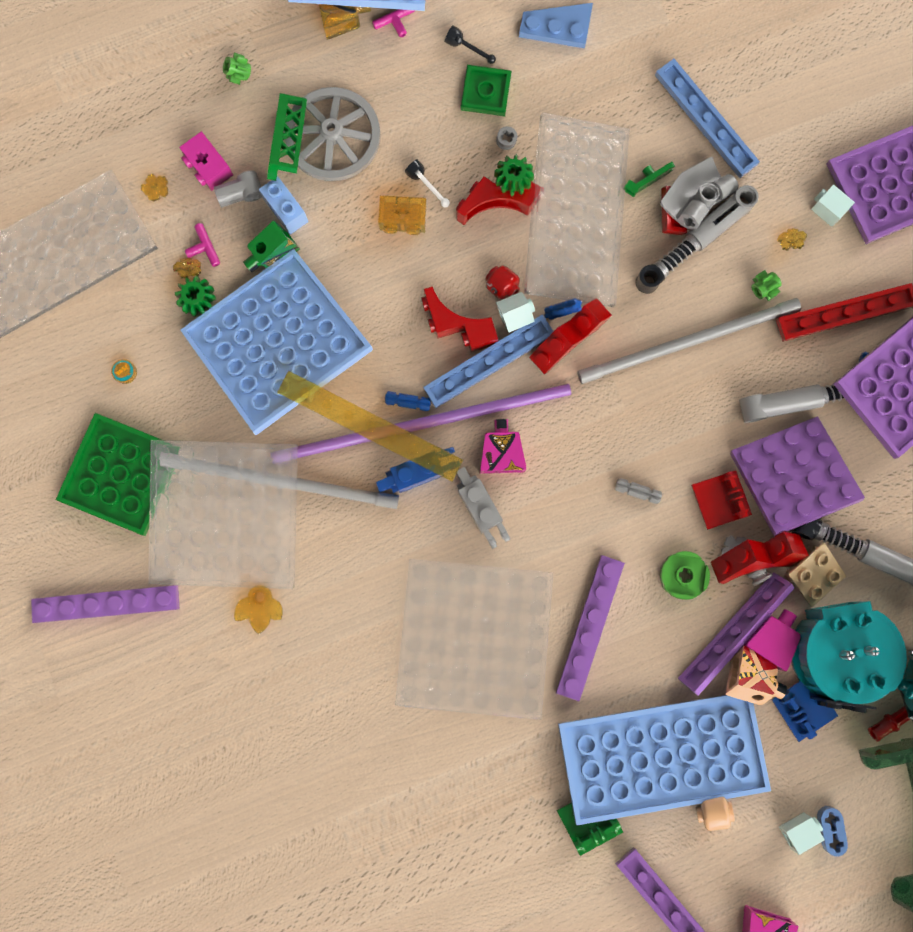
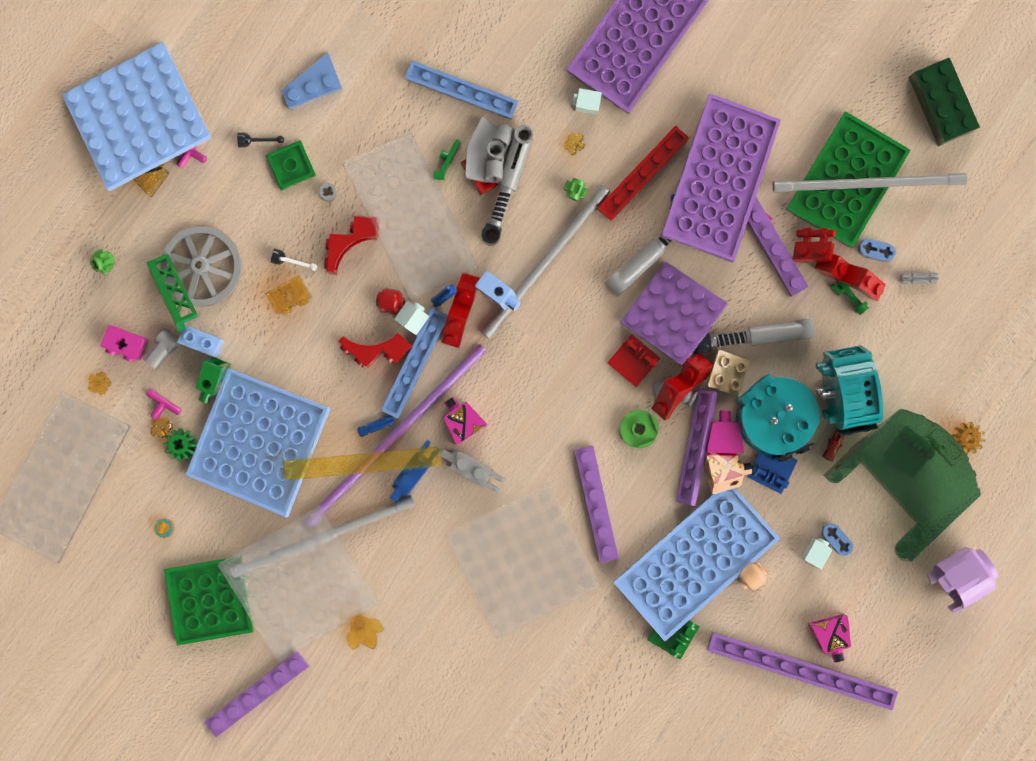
camera: 30 degrees left, 5 degrees up
green gear [494,154,534,196] -> none
light grey axle [615,478,662,504] -> none
none -> light blue torso [475,270,521,311]

